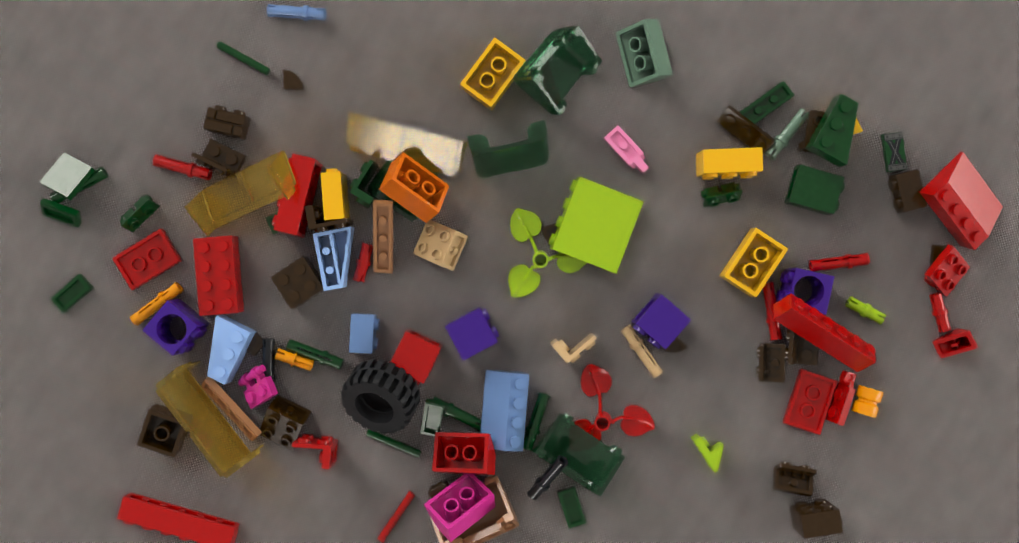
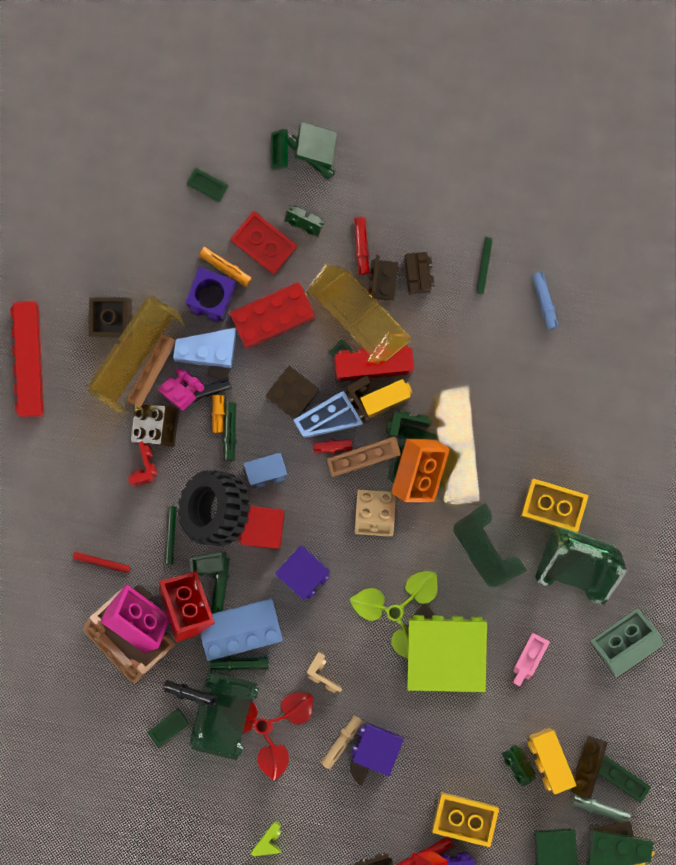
camera: 75 degrees right, 5 degrees down
dark brown tile [283,70,304,90] -> none

